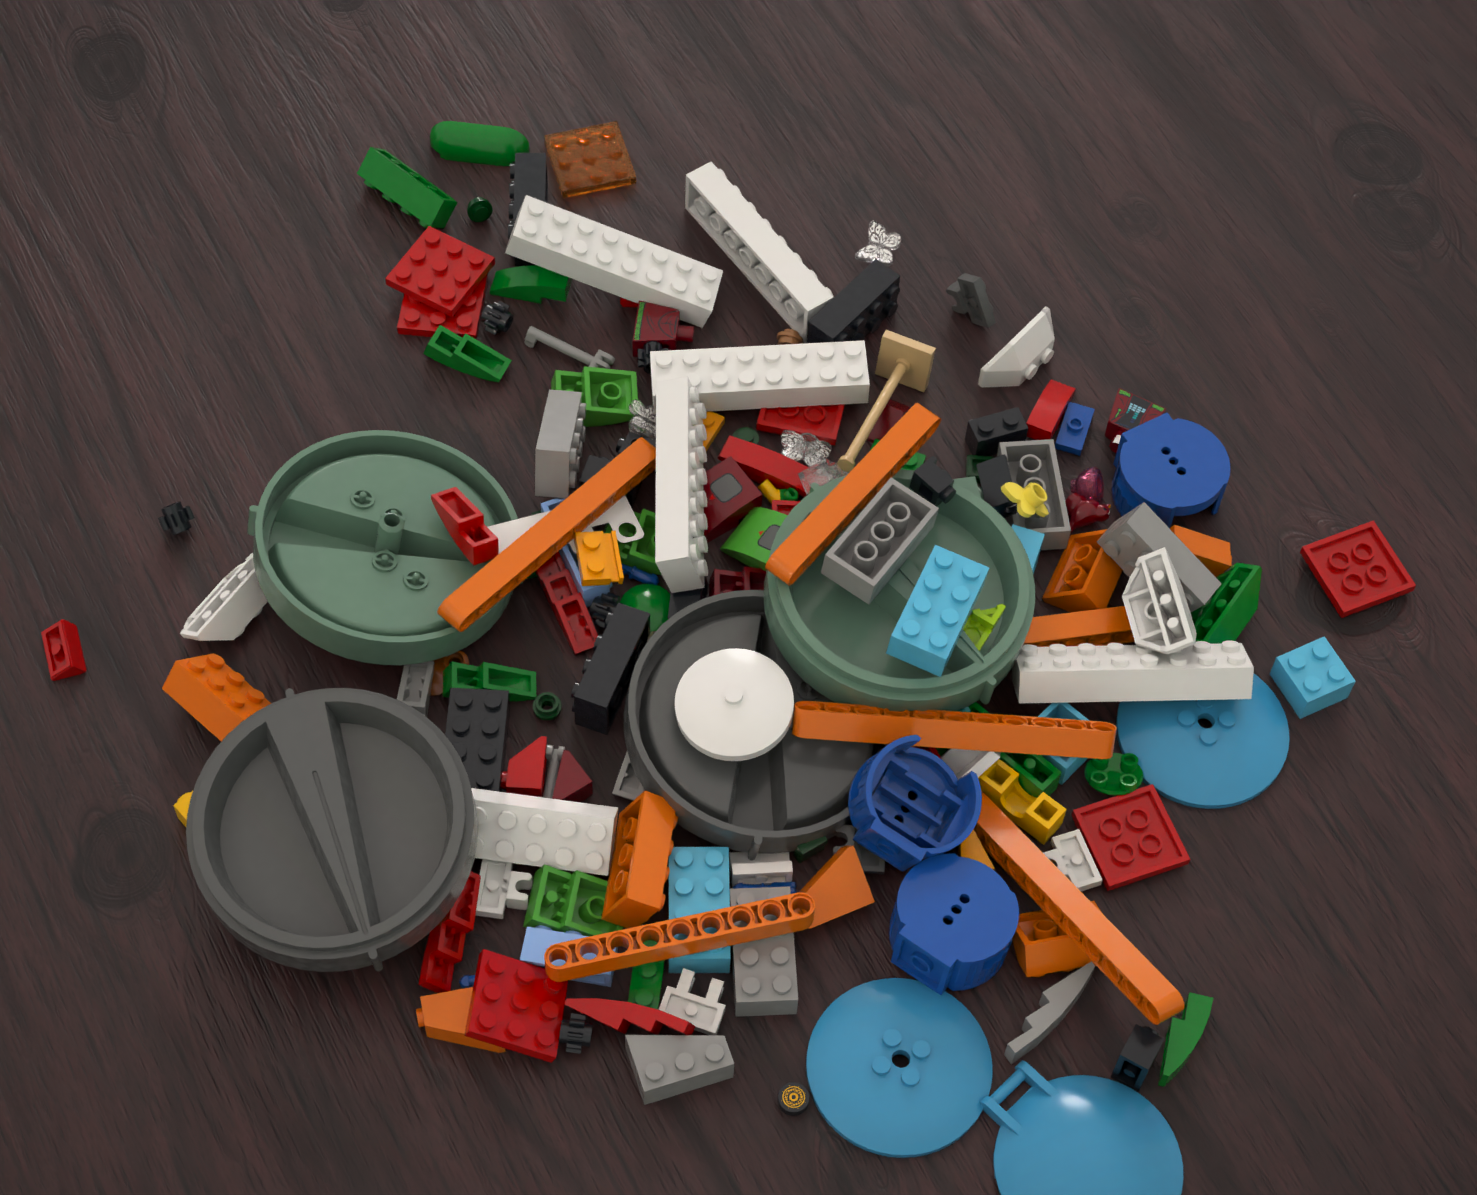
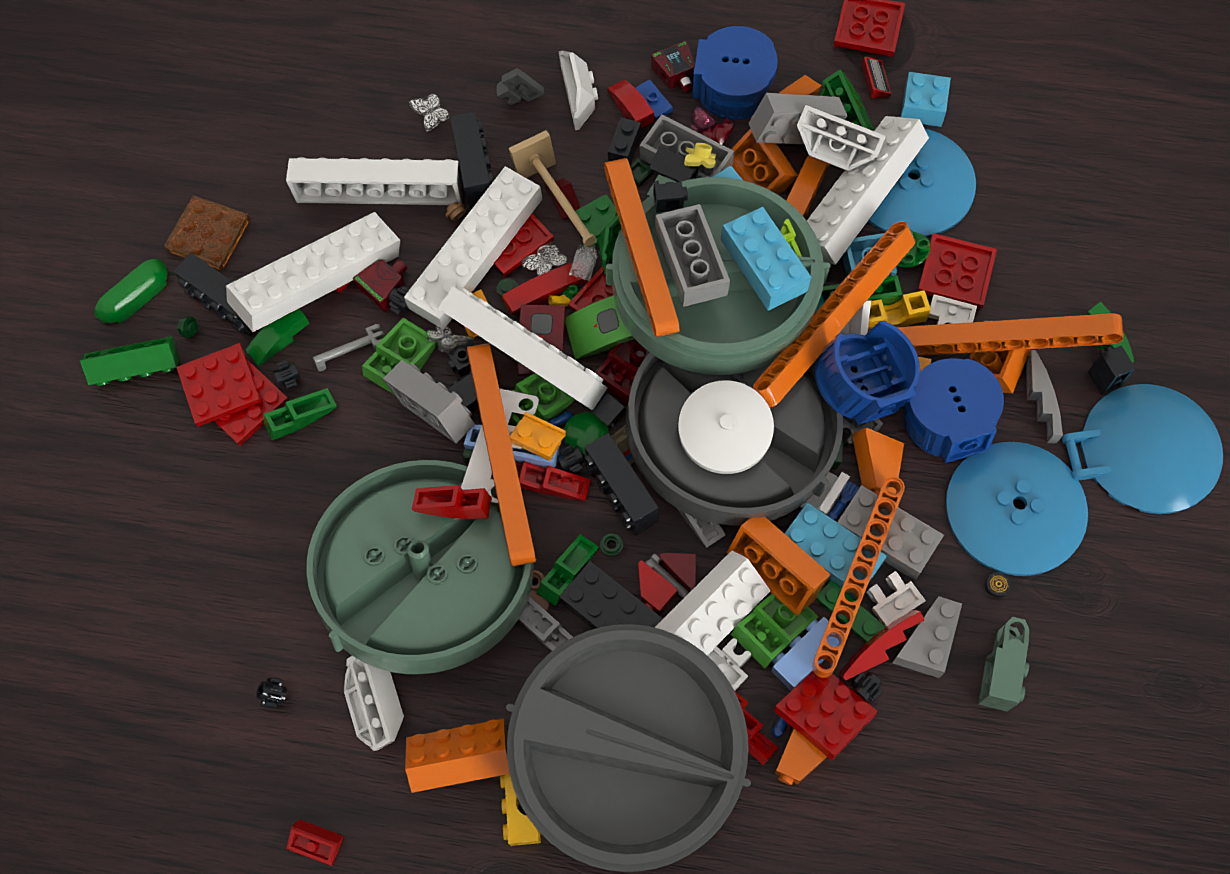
camera: 45 degrees left, 10 degrees up
none -> slope [862,57,891,99]
none -> sand green brick [978,617,1029,712]

